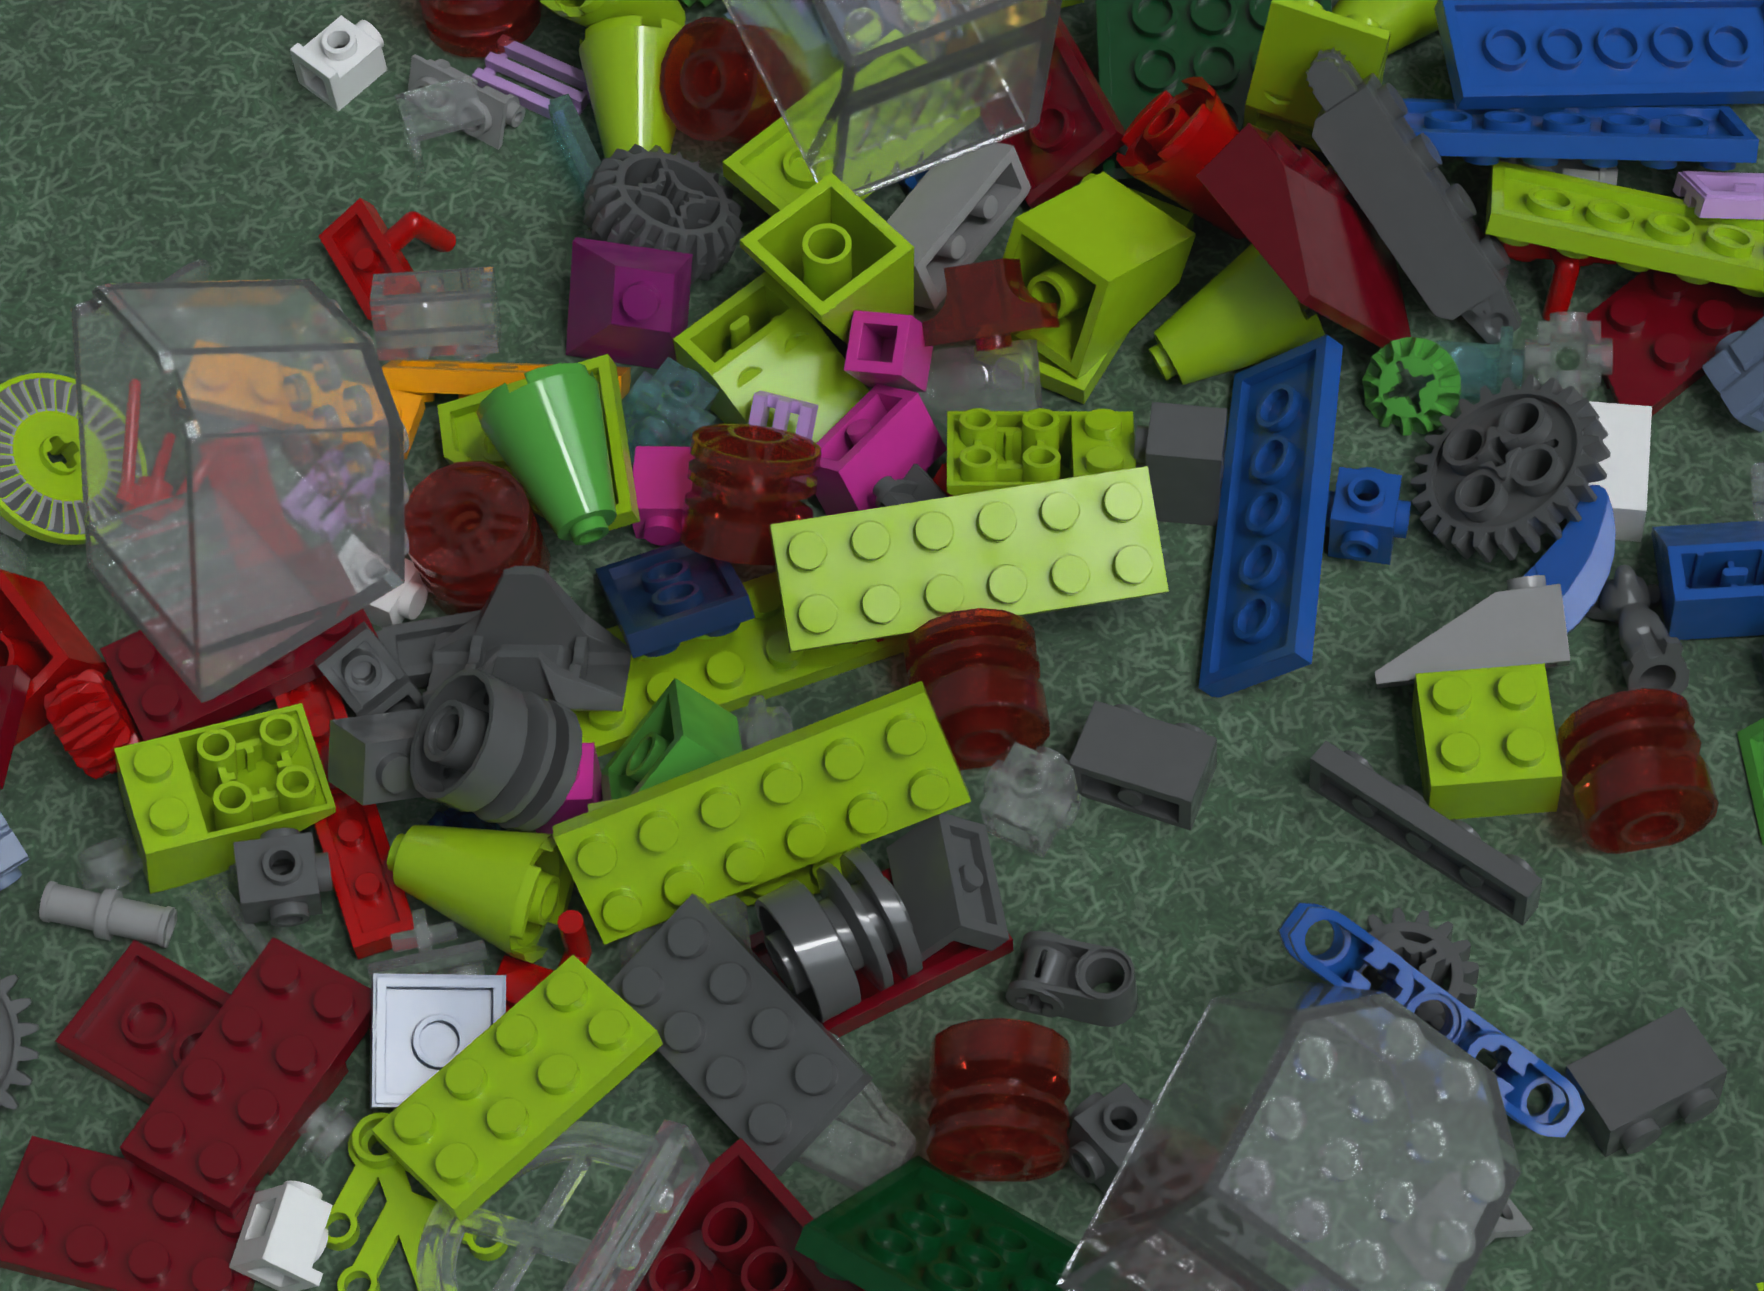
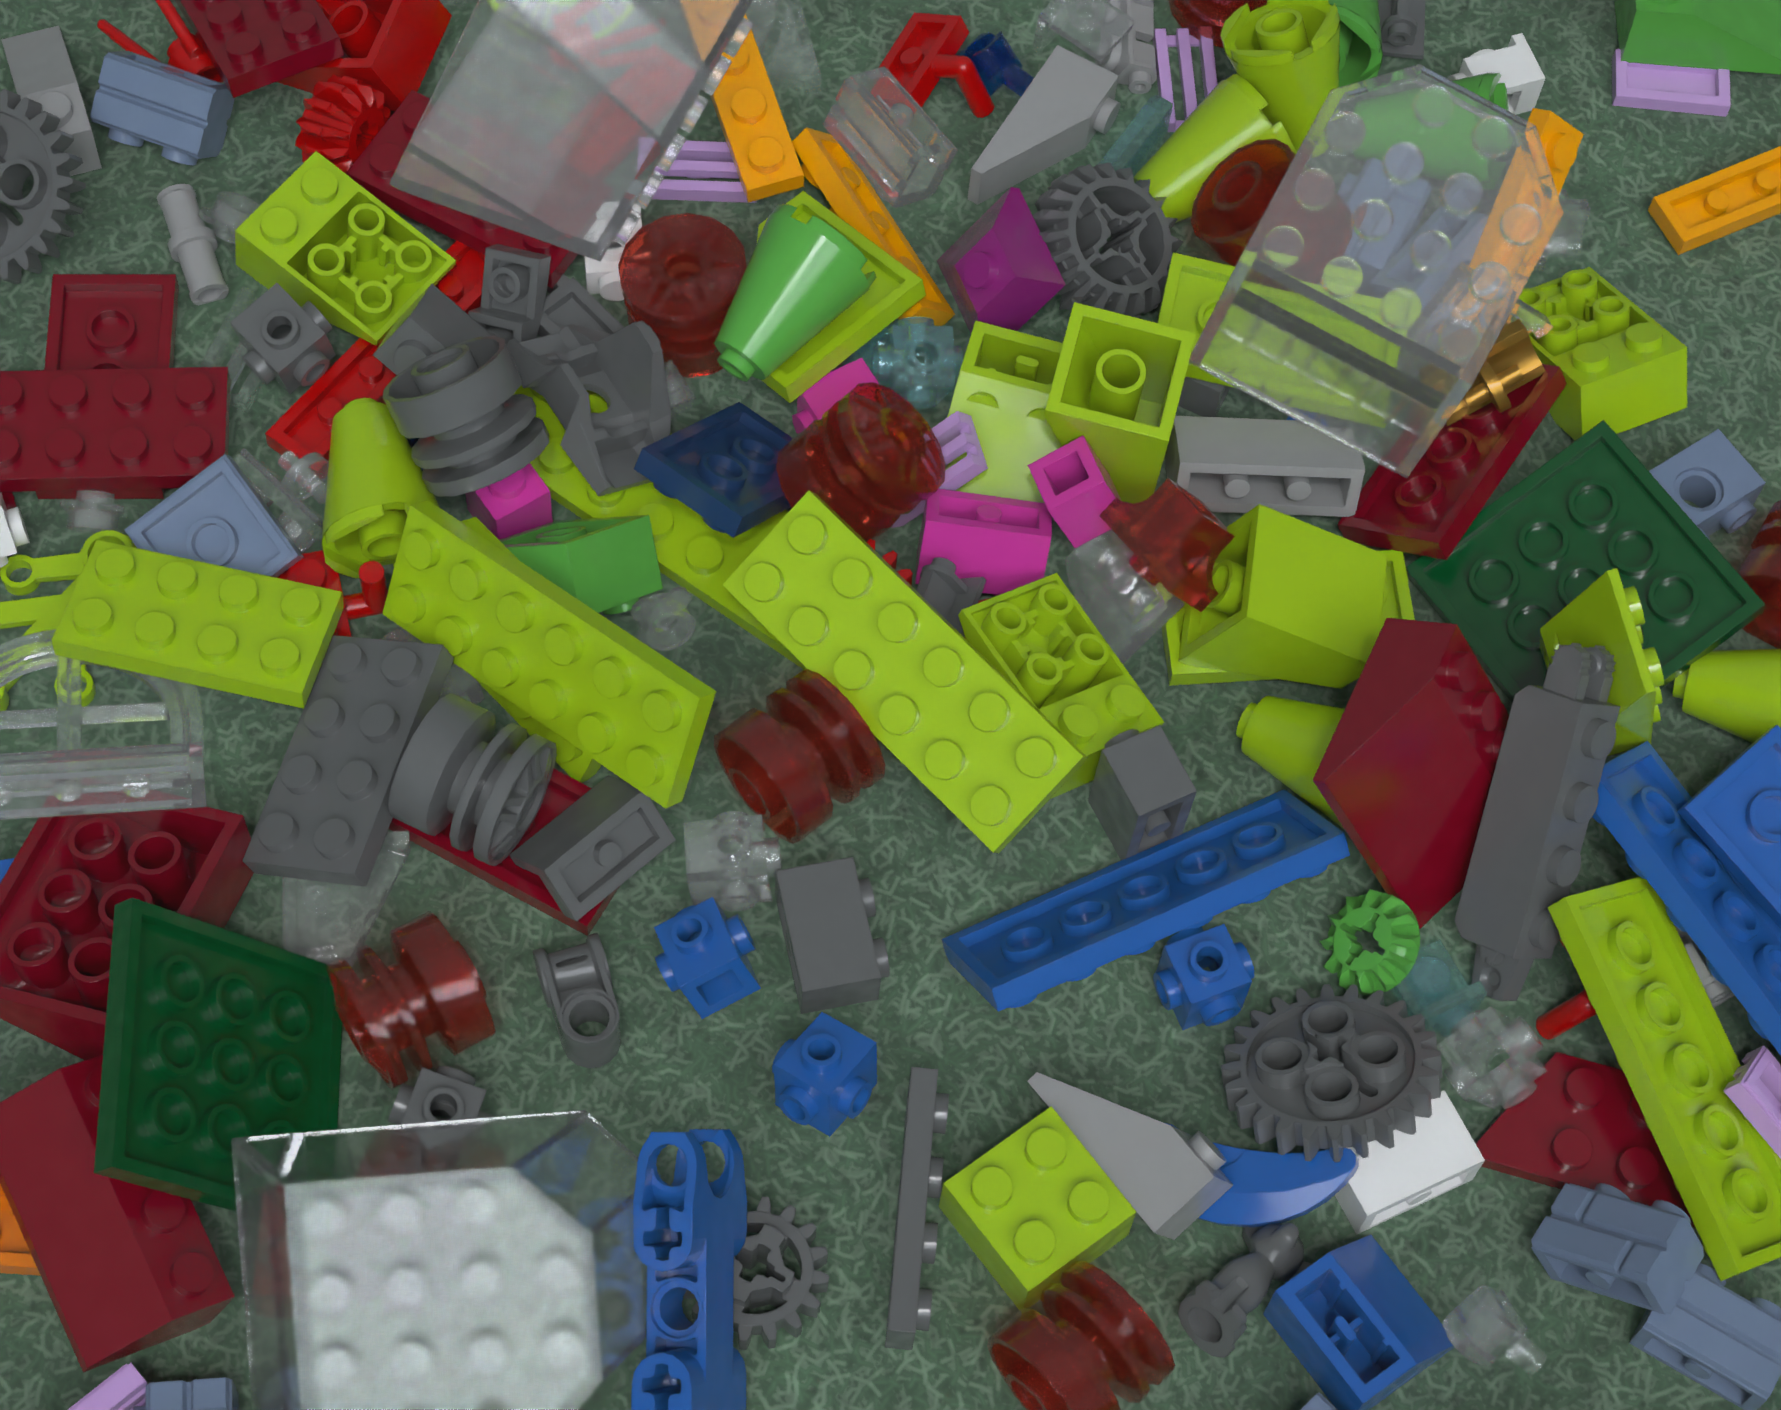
camera: 45 degrees right, 5 degrees up
red cone [1116,77,1246,239] -> none
none -> blue brick [654,897,761,1019]
none -> blue brick [772,1012,877,1137]
none -> clear blue piece [958,31,1034,97]
none -> light grey slope [968,45,1121,205]

